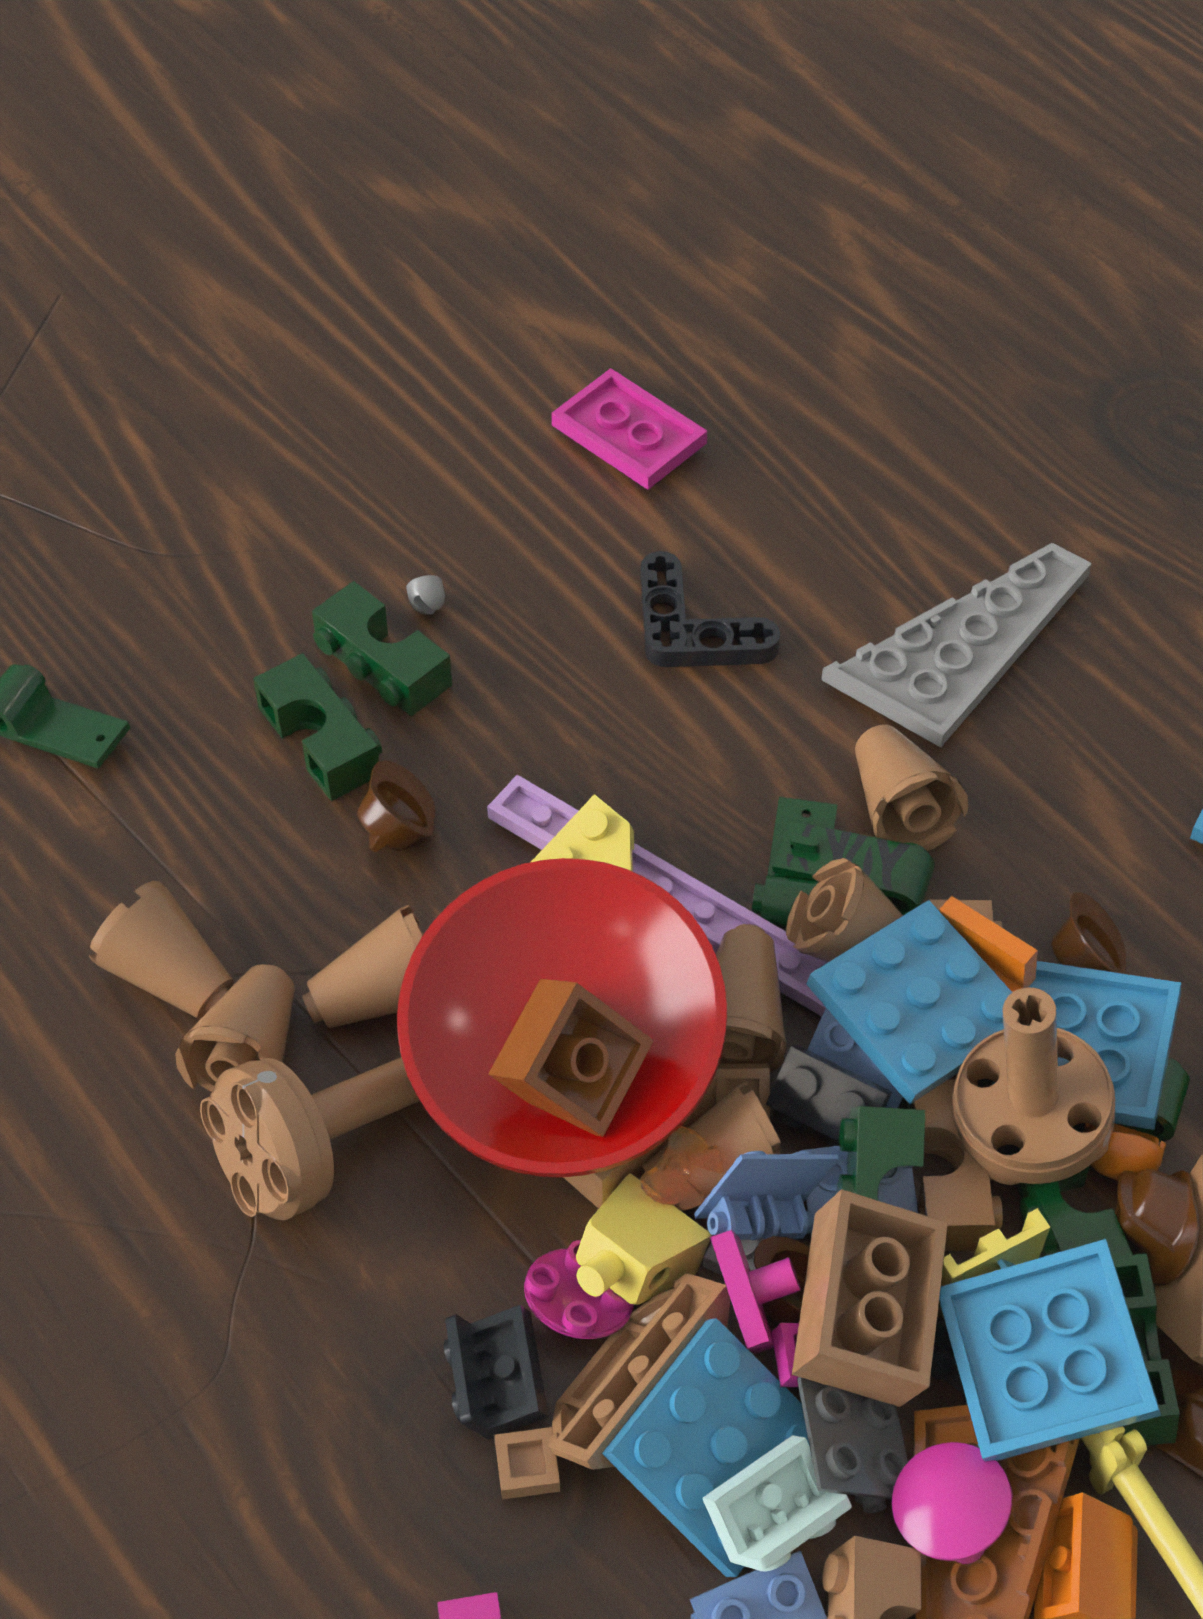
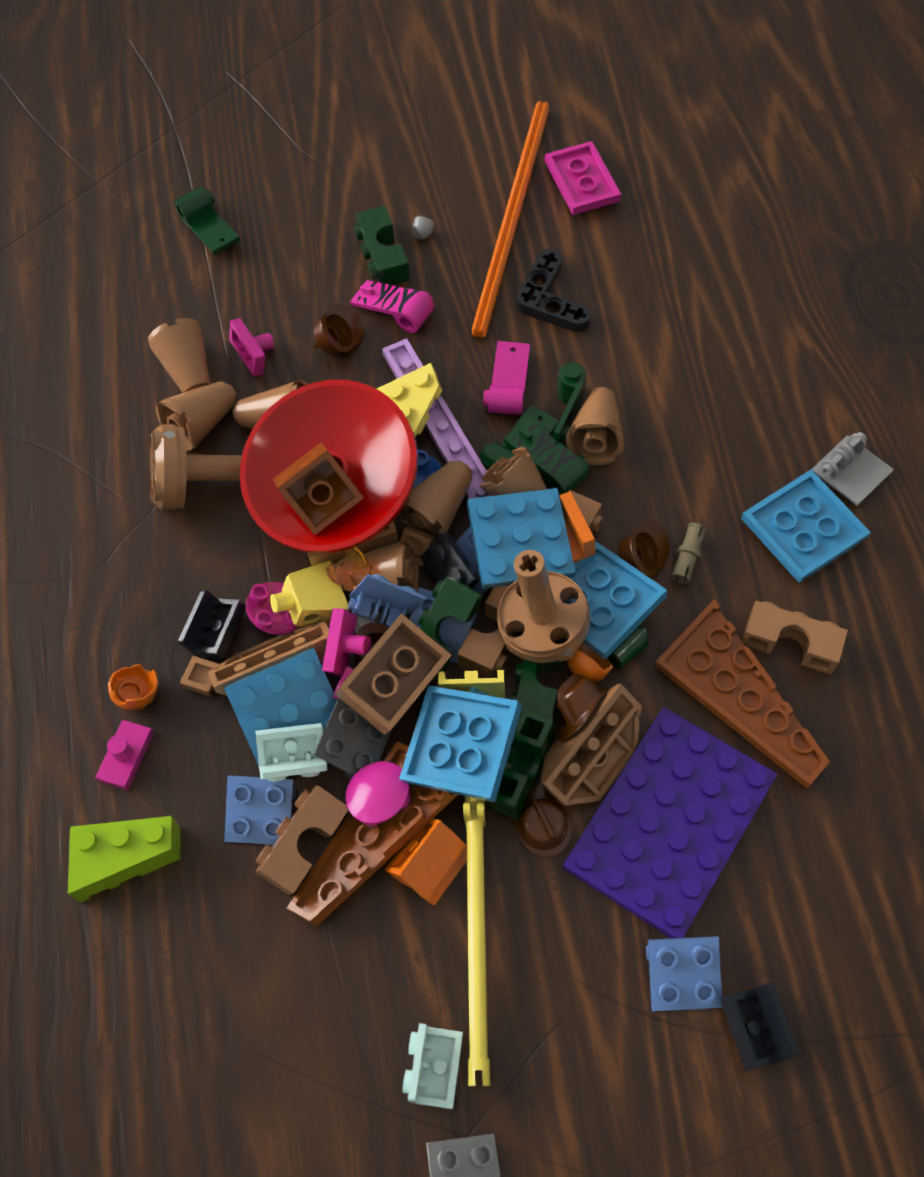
camera: 30 degrees right, 10 degrees up
dark green arch [253,653,382,802] -> none
light grey wing [822,543,1092,747] -> none
none -> orange hair [107,664,159,710]
none -> dark pink tile [229,318,274,377]
none -> dark pink door [350,280,435,333]
none -> orange axle [472,101,549,338]
none -> dark pink door [483,341,530,416]
none -> dark green door [553,363,587,444]
none -> dark tan pin [671,523,707,584]

